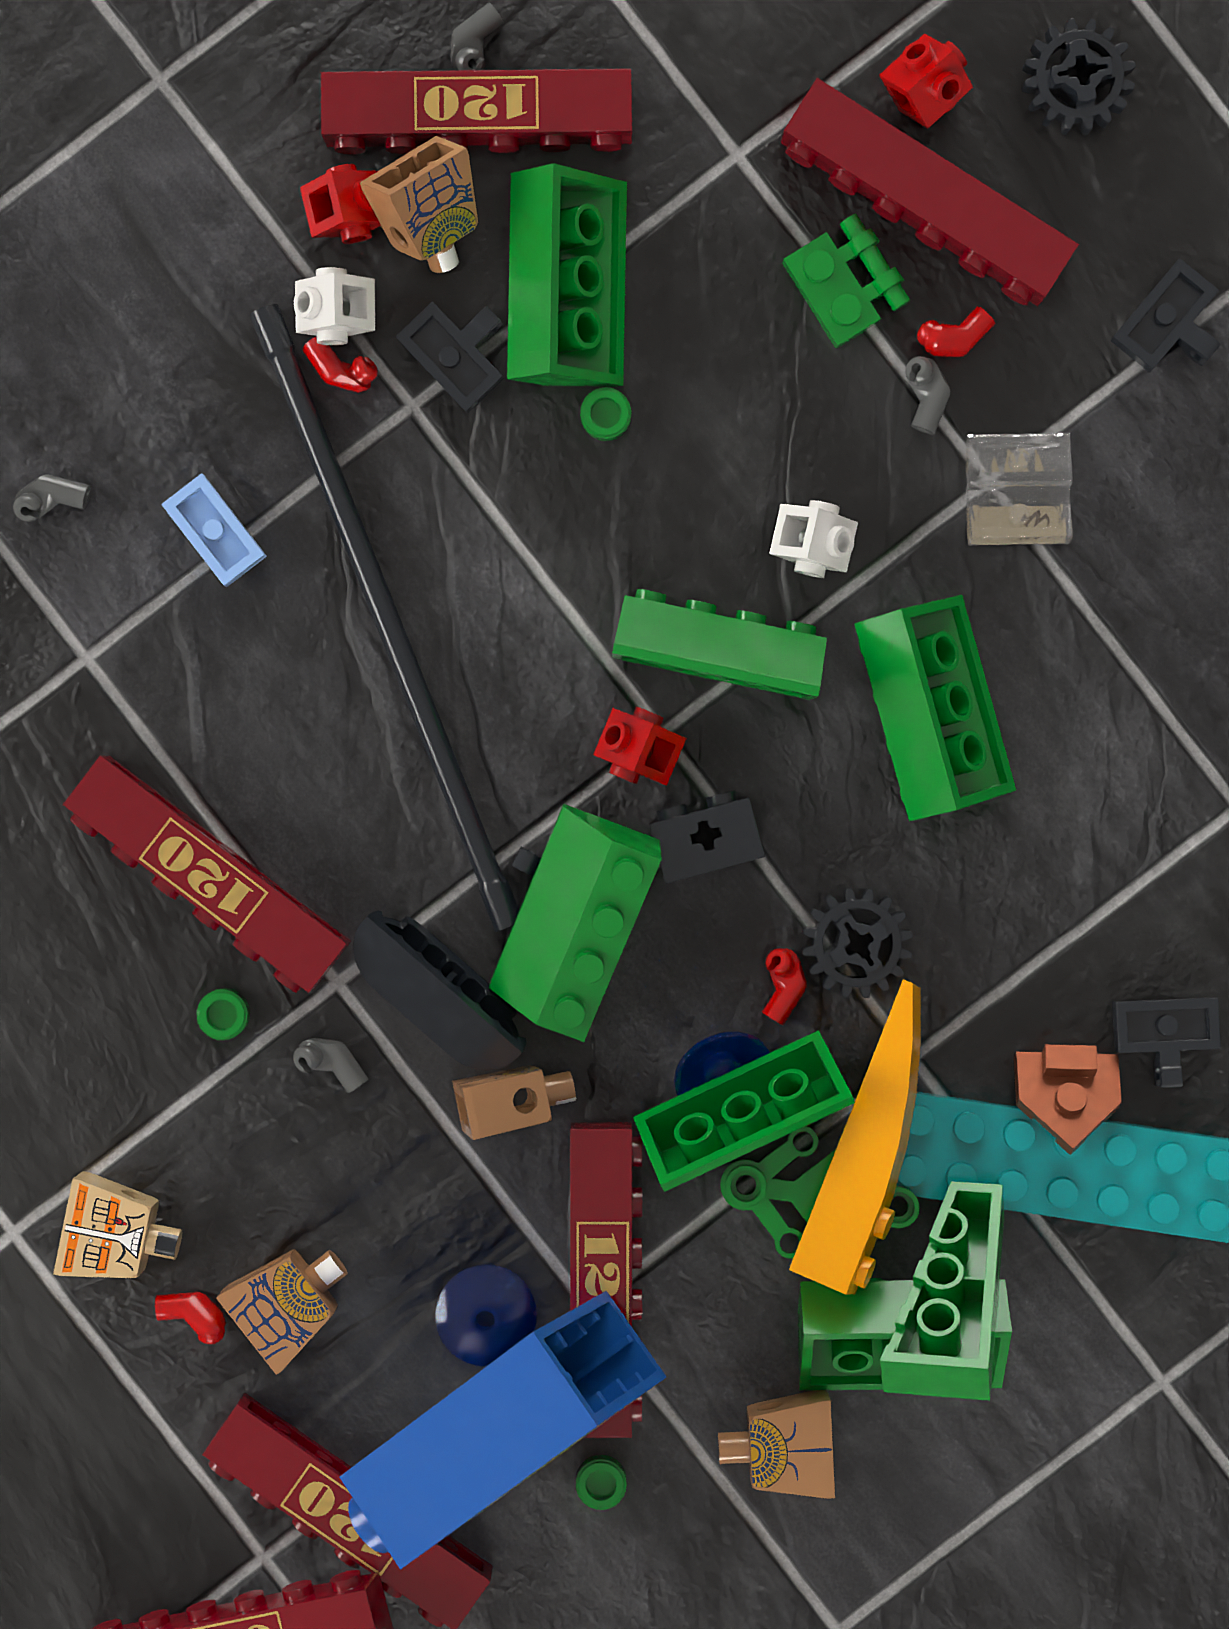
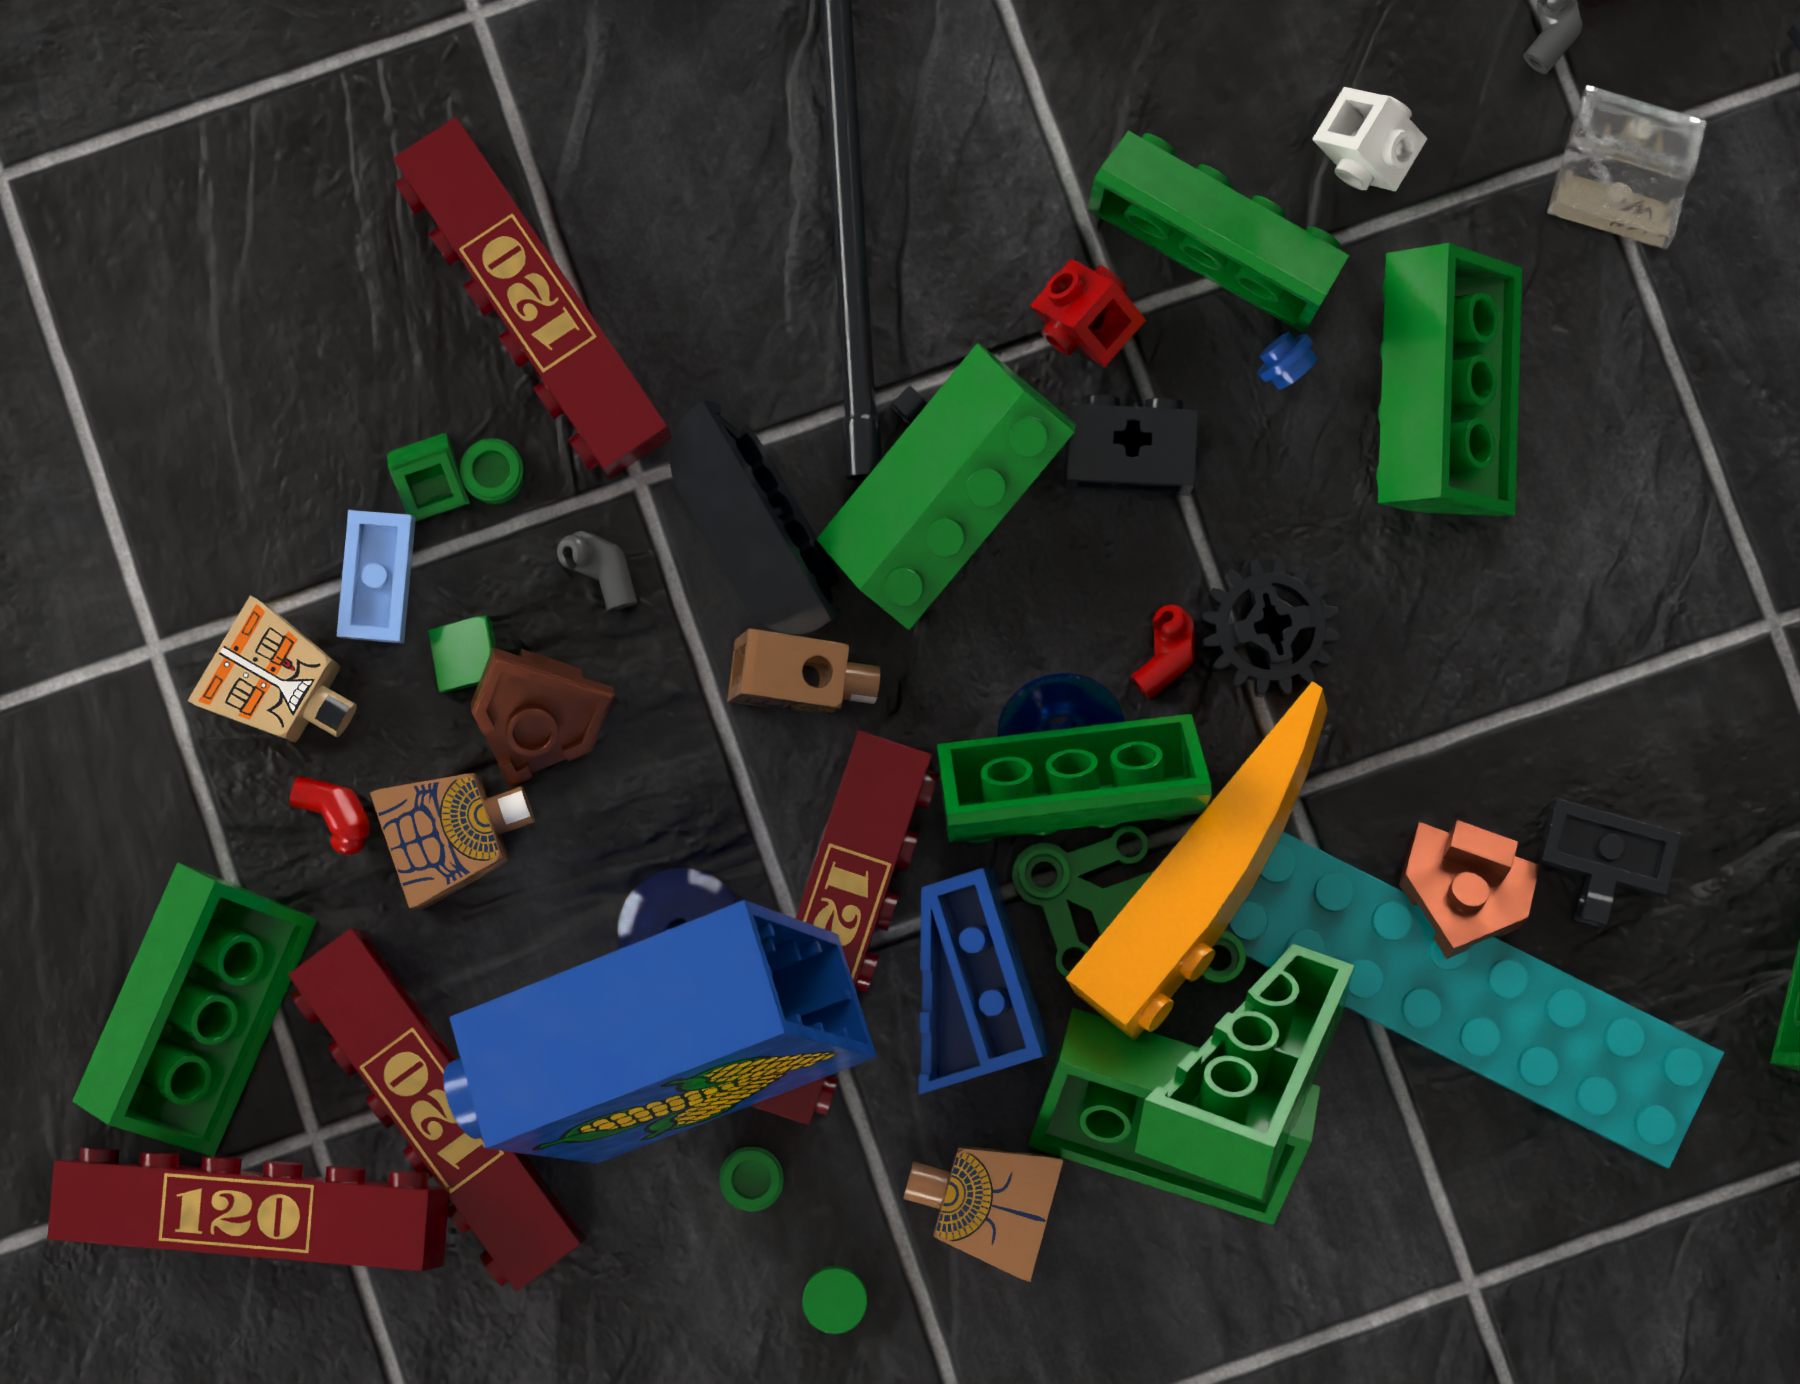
camera: 20 degrees right, 5 degrees down
none -> green slope [72,862,318,1156]
none -> light blue plate [336,510,416,644]
none -> green slope [387,433,470,522]
none -> green slope [428,615,497,693]
none -> copper plate [470,648,615,788]
none -> green tile [802,1266,867,1334]
none -> blue wedge [918,867,1052,1095]
none -> blue plate [1257,332,1318,390]

